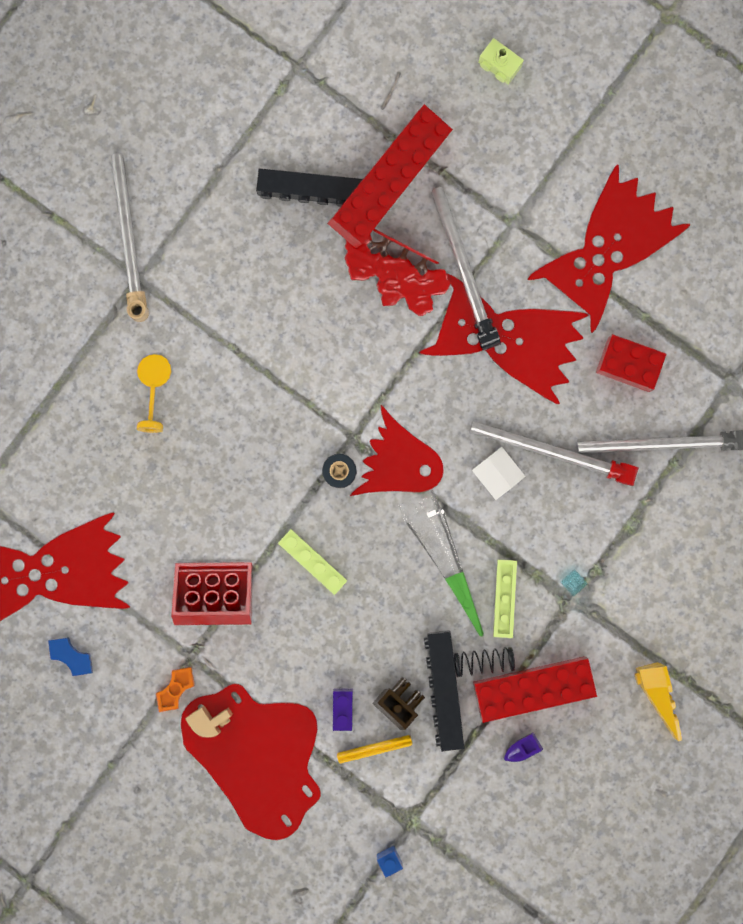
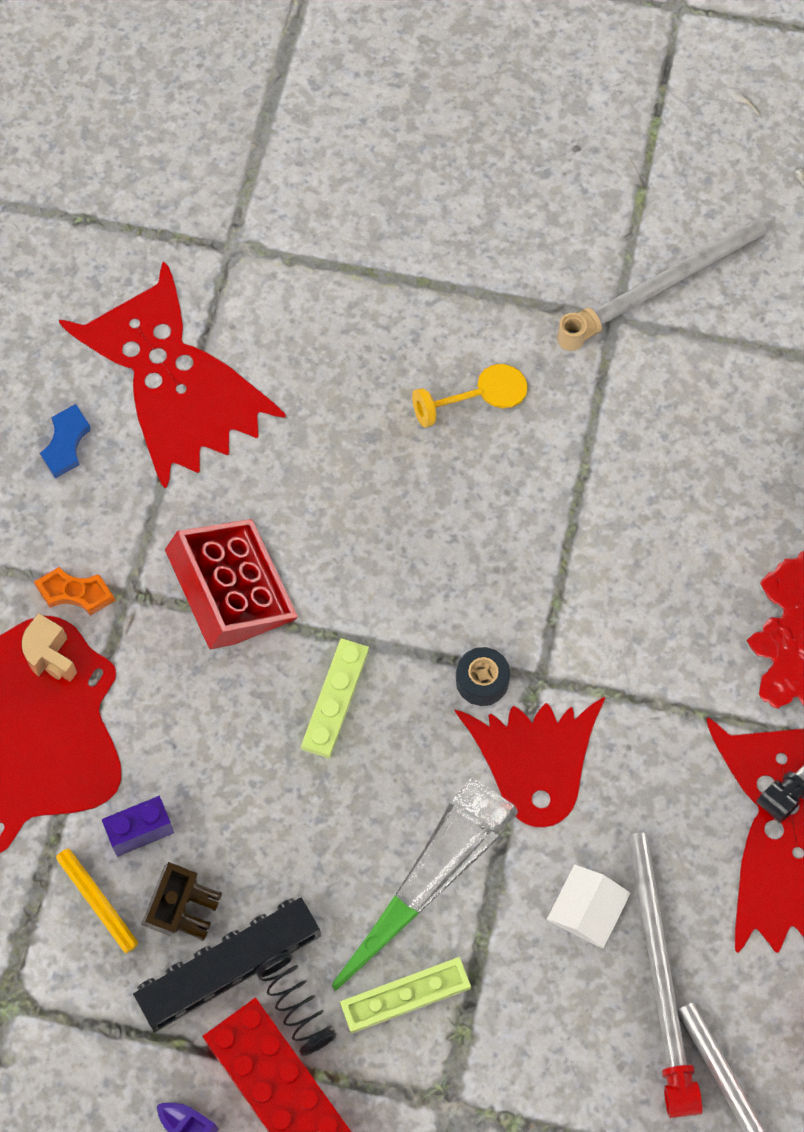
camera: 65 degrees right, 20 degrees down
clear light blue tile [560,569,588,597] -> none

